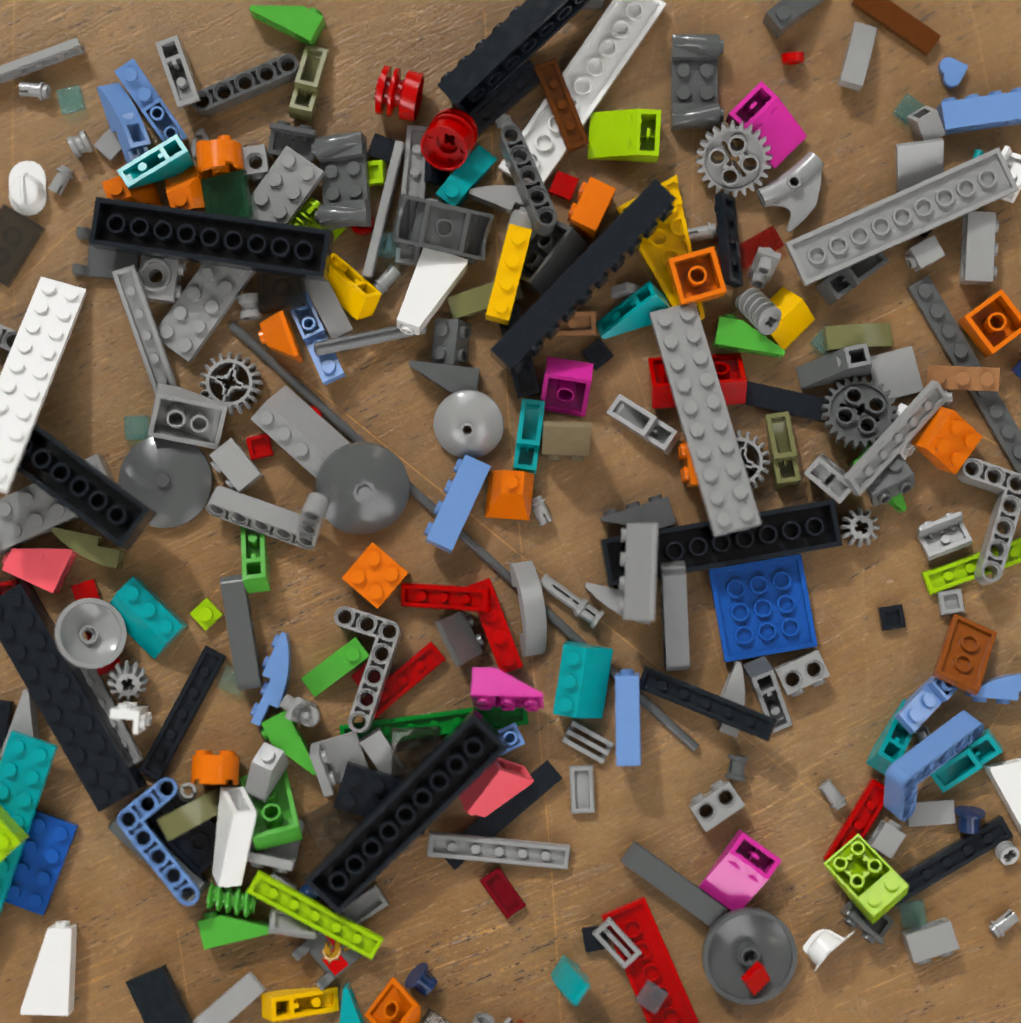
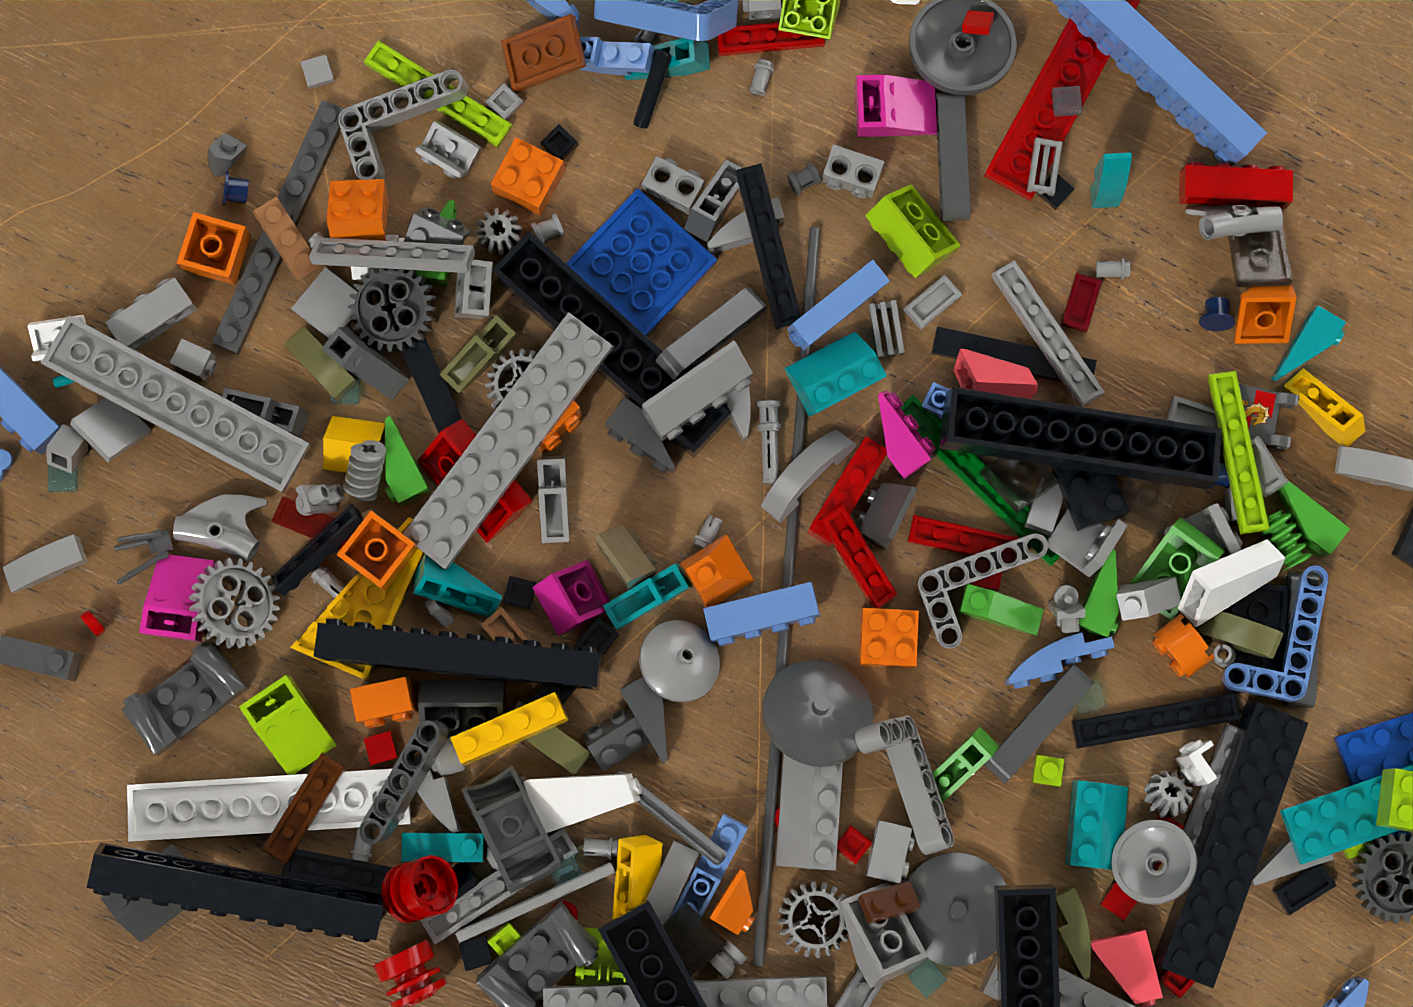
camera: 130 degrees left, 5 degrees down
none -> dark grey plant [114,529,173,585]
none -> orange brick [491,137,565,216]
none -> light grey bush [531,213,565,244]
none -> black axle [633,50,671,129]
none -> reddish brown plate [858,881,921,924]
none -> lime slope [865,184,961,278]
none -> light grey pin [1096,258,1130,280]

